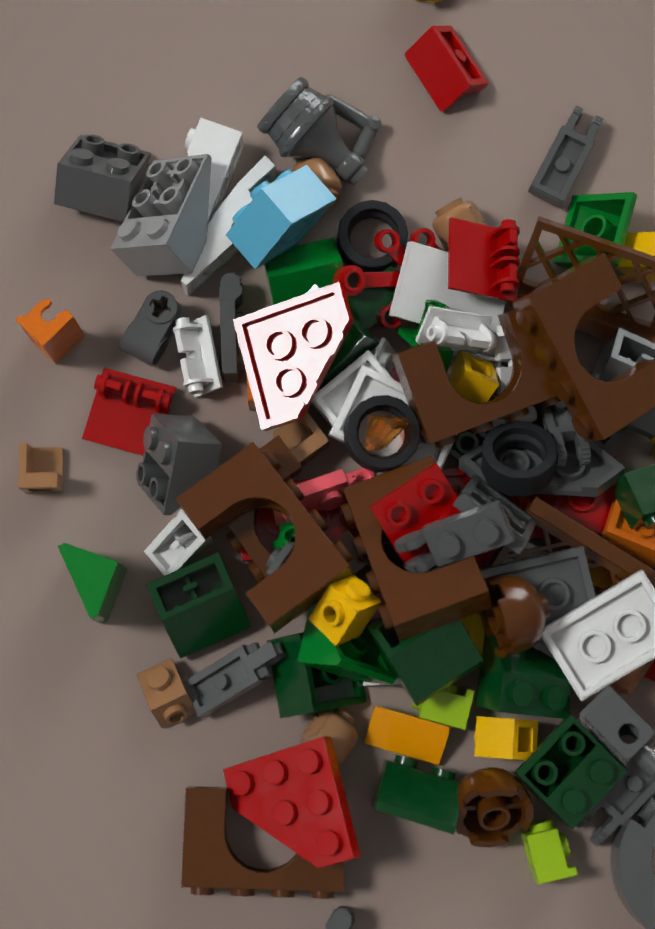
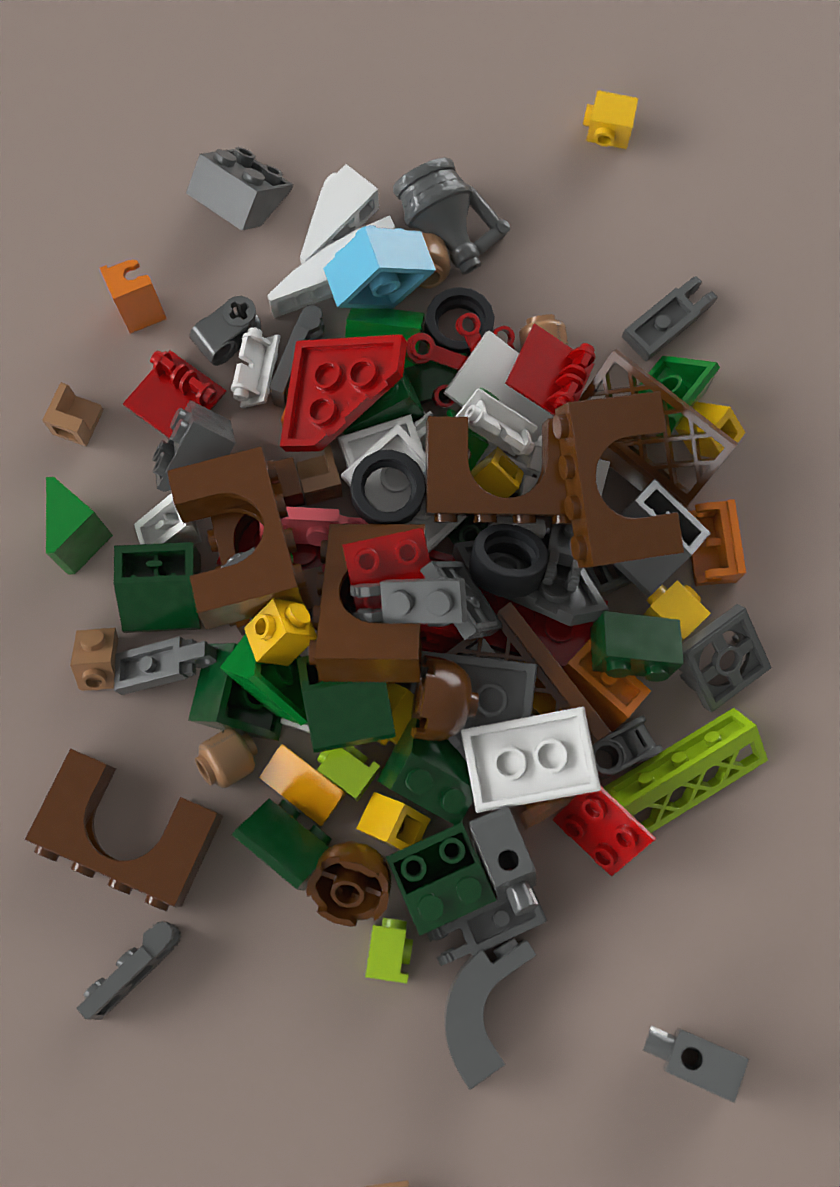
camera: 25 degrees right, 5 degrees down
light grey slope [110,154,212,277] -> none
red plate [223,736,361,868] -> none
clear orange slope [365,415,409,451] -> none
red panel [405,25,489,112] -> none

